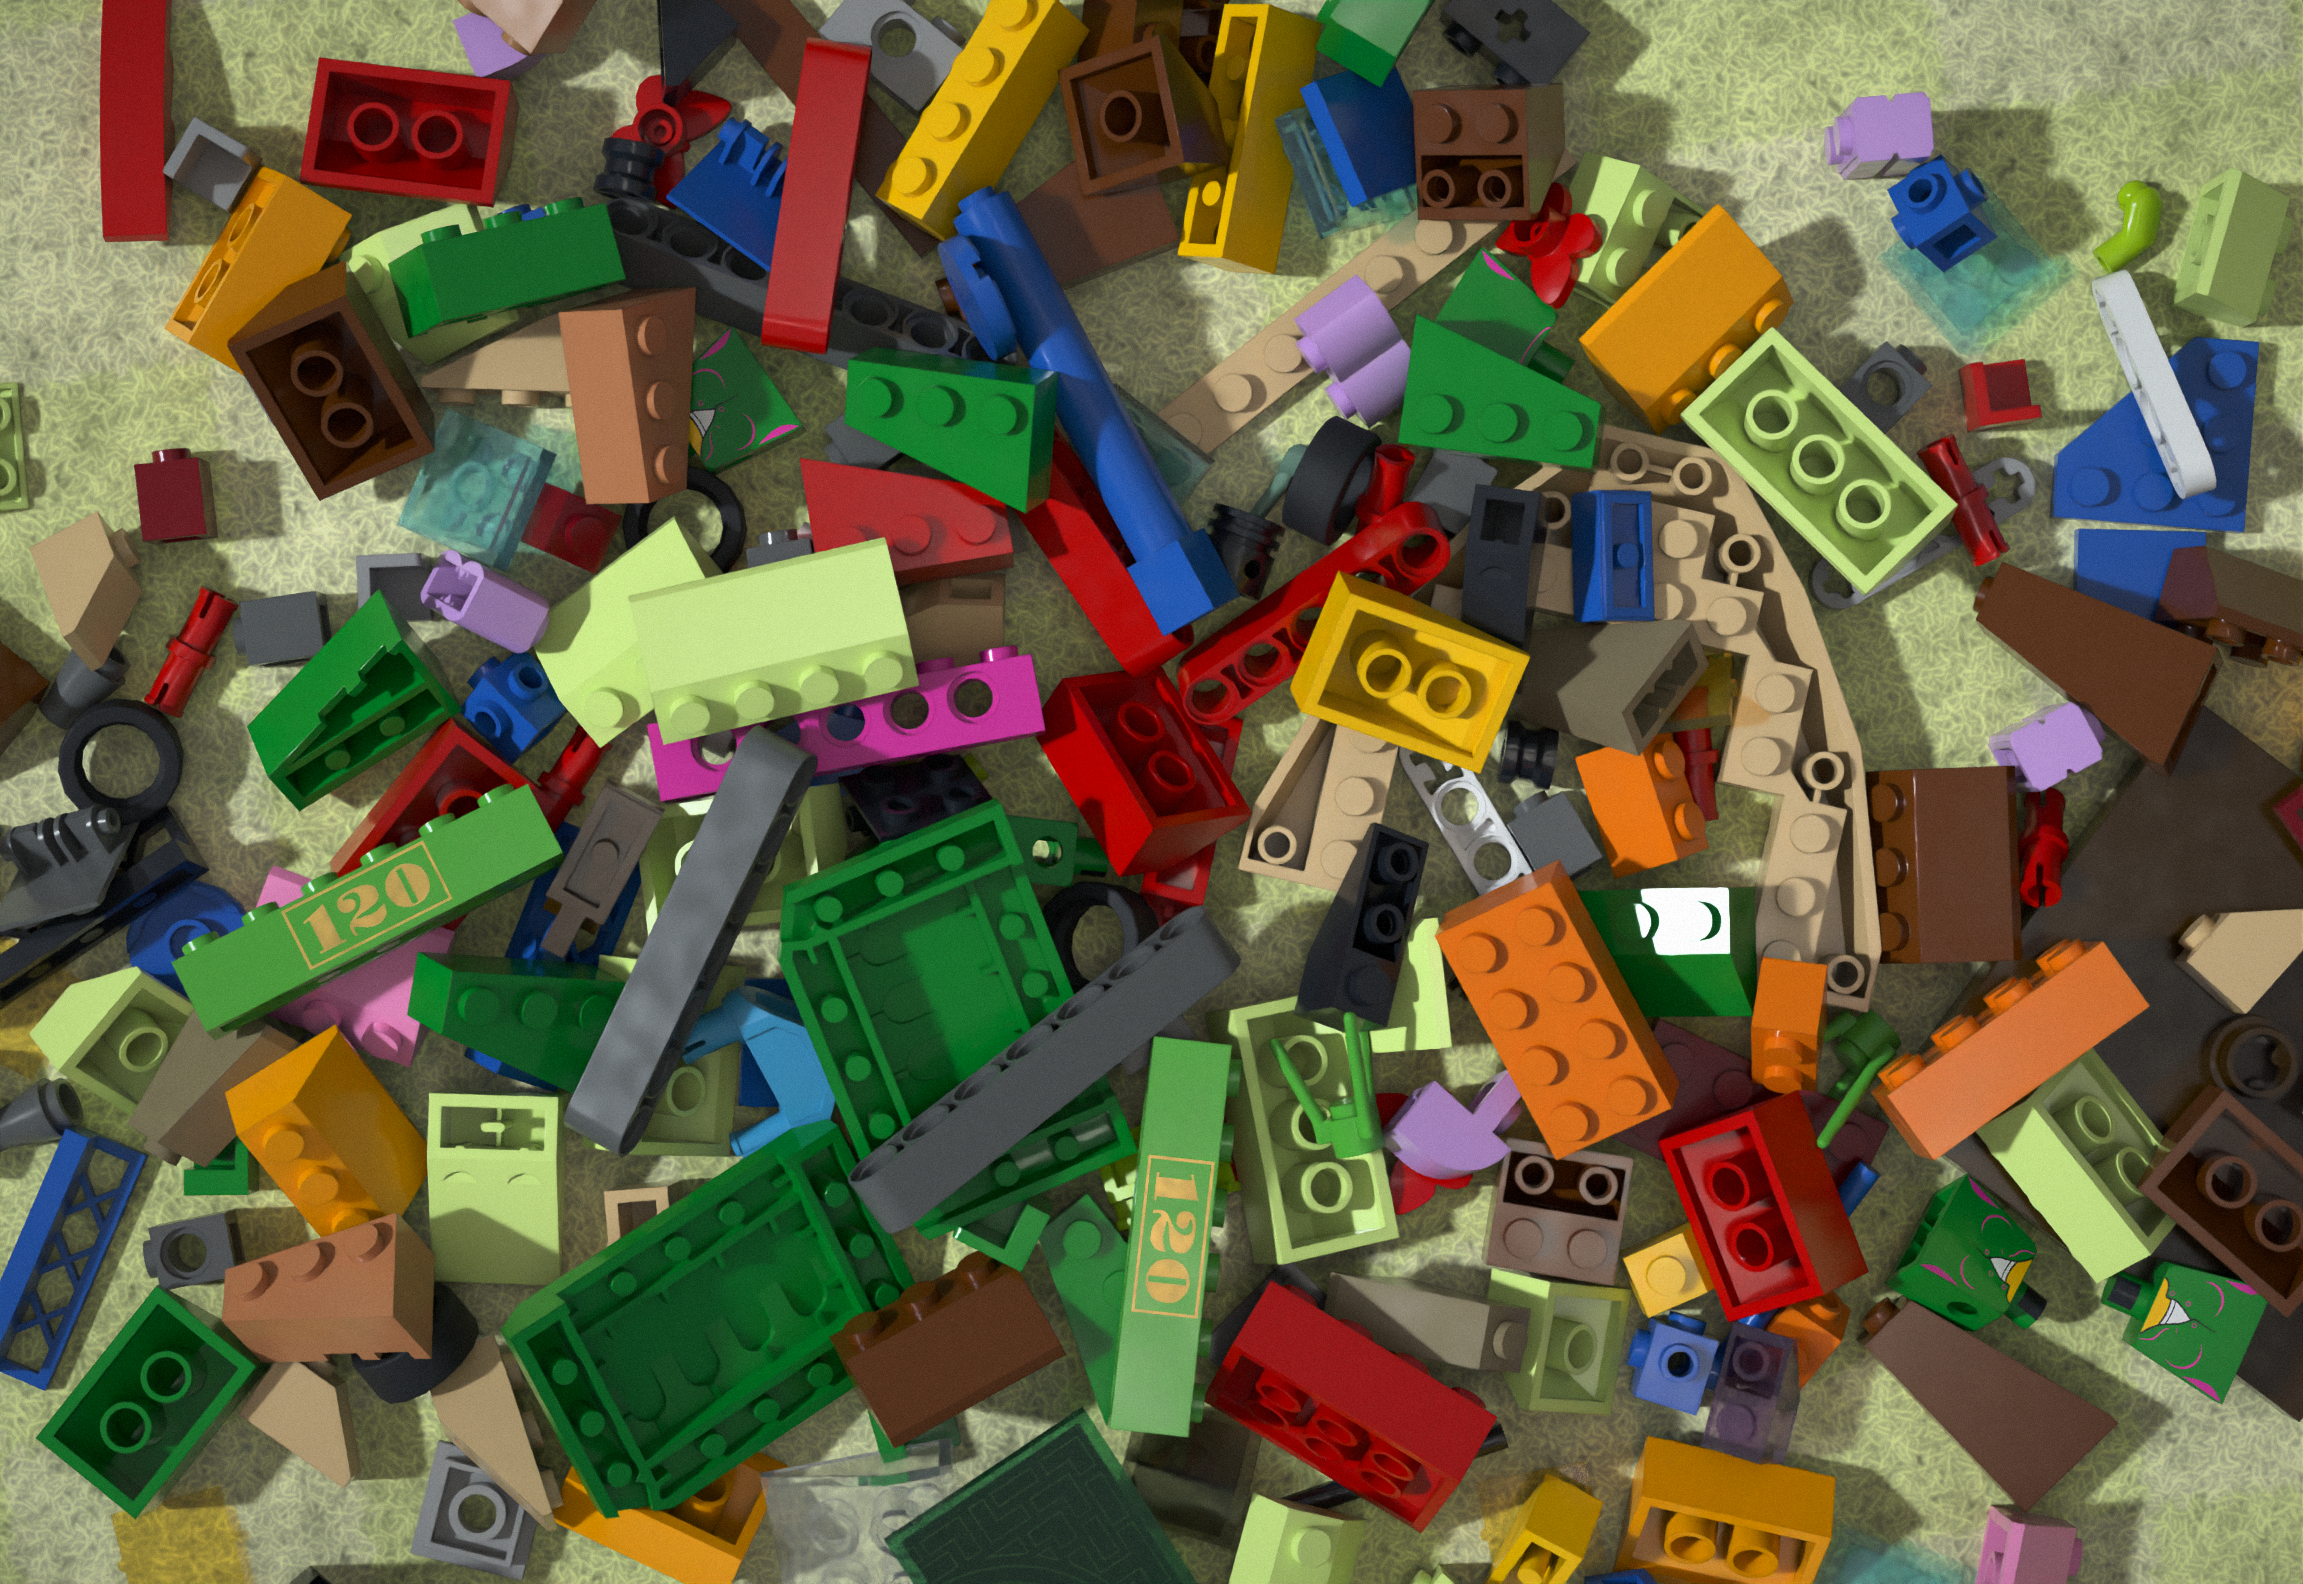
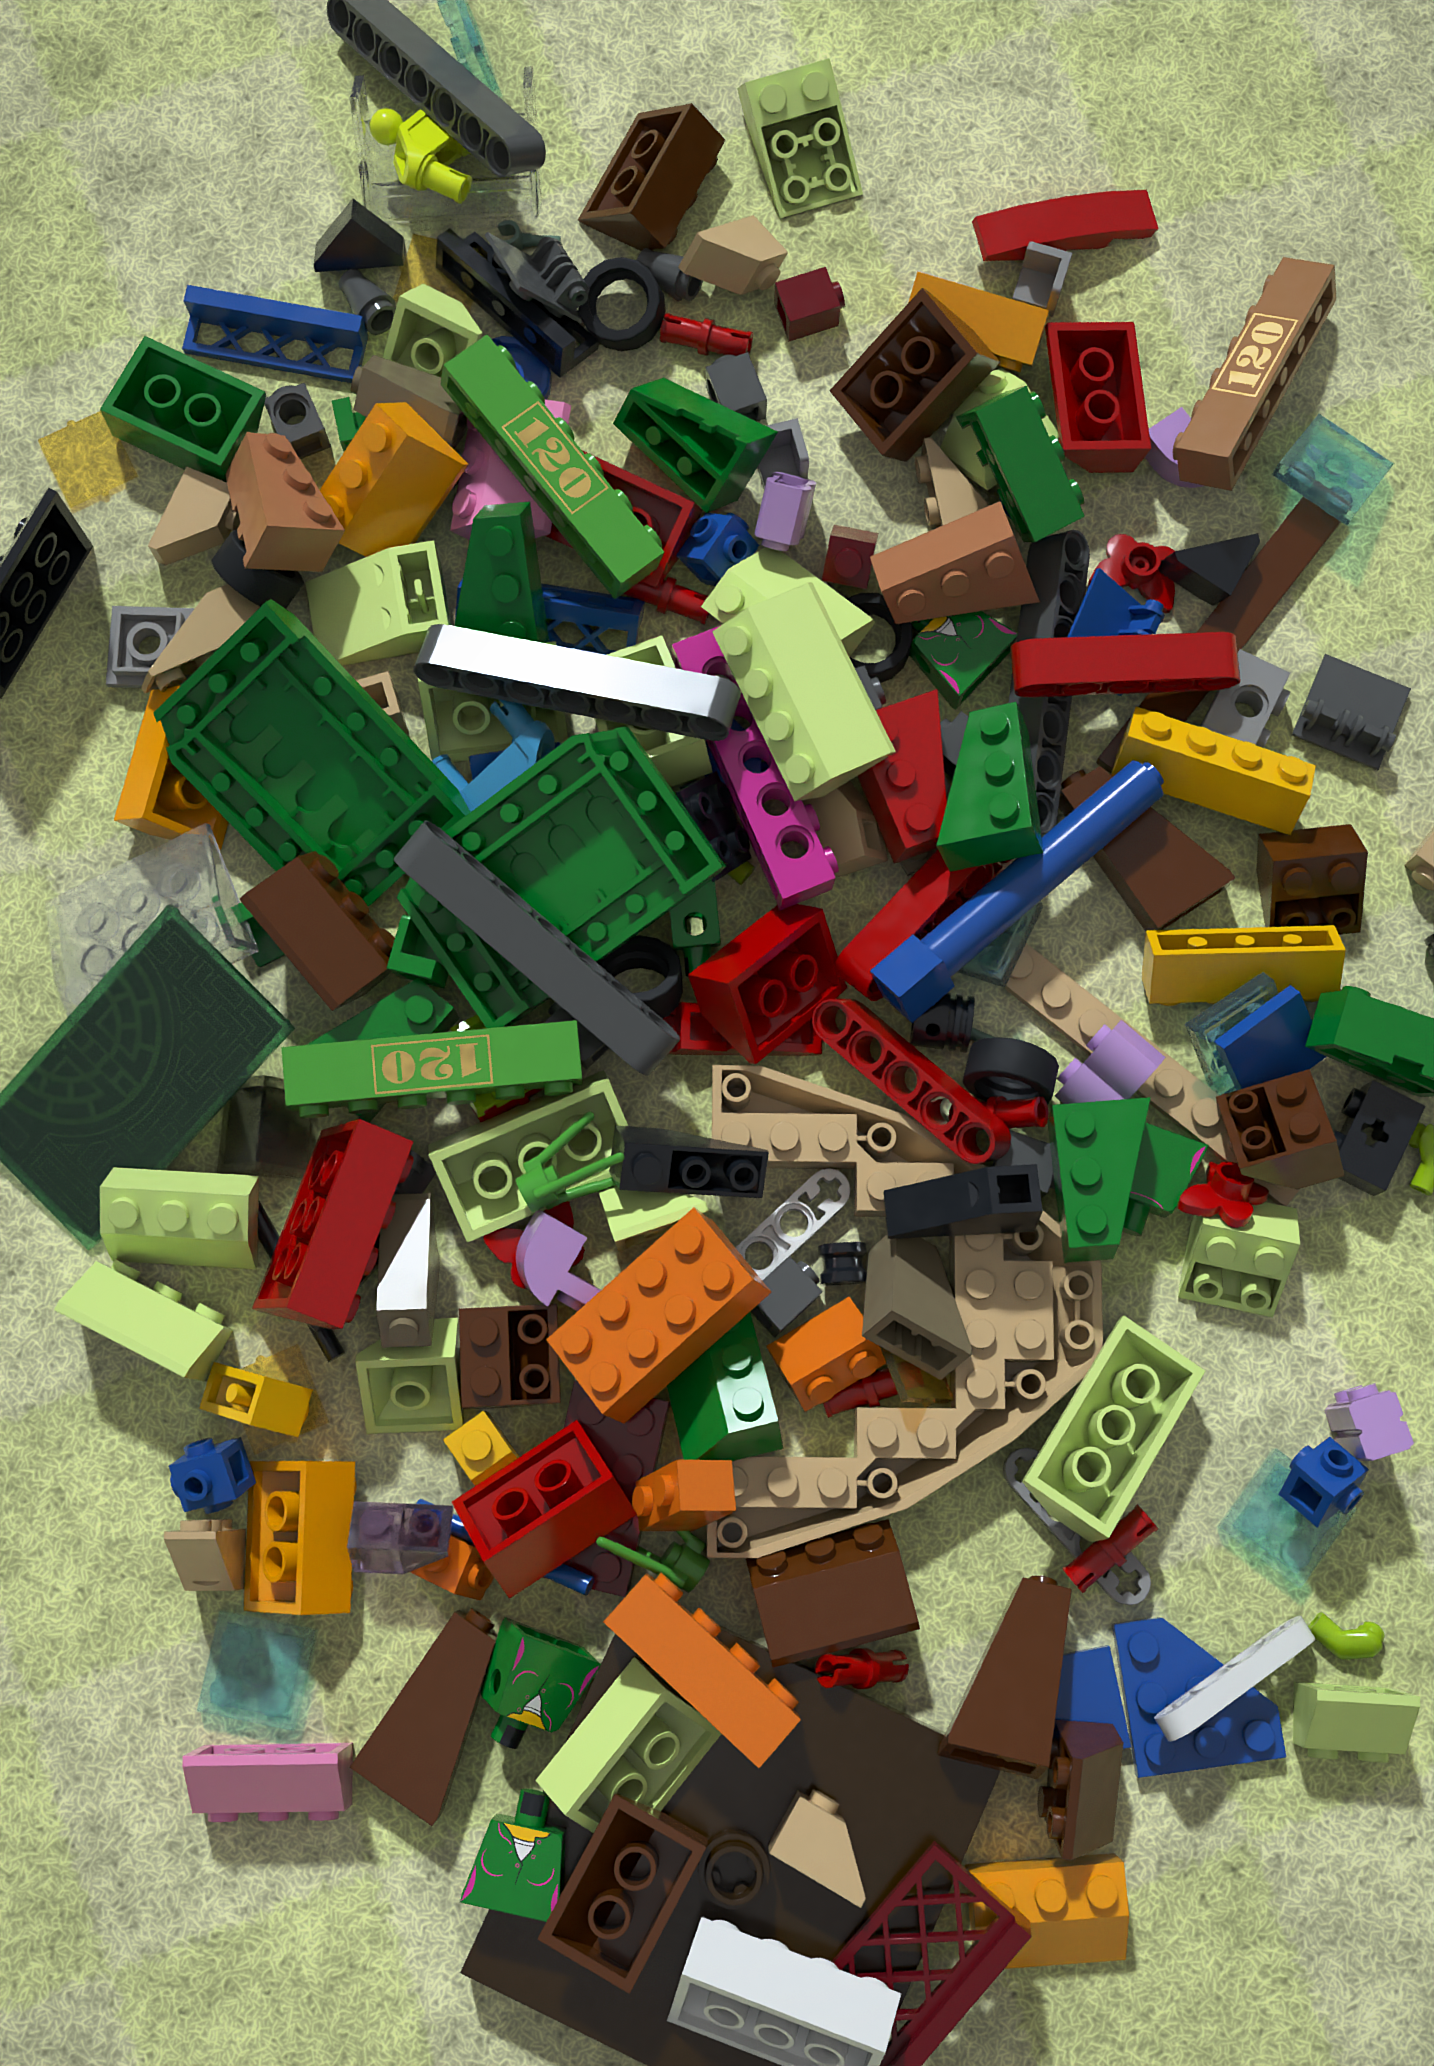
camera: 80 degrees right, 10 degrees down
clear light blue plate [397,408,557,572] -> none
dark brown hinge [540,779,666,958] -> none
black wheel [593,137,666,205] -> none
blue tile [938,234,1018,361] -> none
reddish brown slope [1057,35,1230,196] -> none
yellow slope [1290,571,1530,774] -> none
blue slope [1571,490,1655,623] -> none
light orange slope [1578,204,1794,436] -> none
blue brick [1626,1311,1724,1416] -> none
dark grey brick [1837,341,1933,434] -> none
red panel [1958,359,2043,433] -> none
lavender brick [1988,702,2106,793] -> none

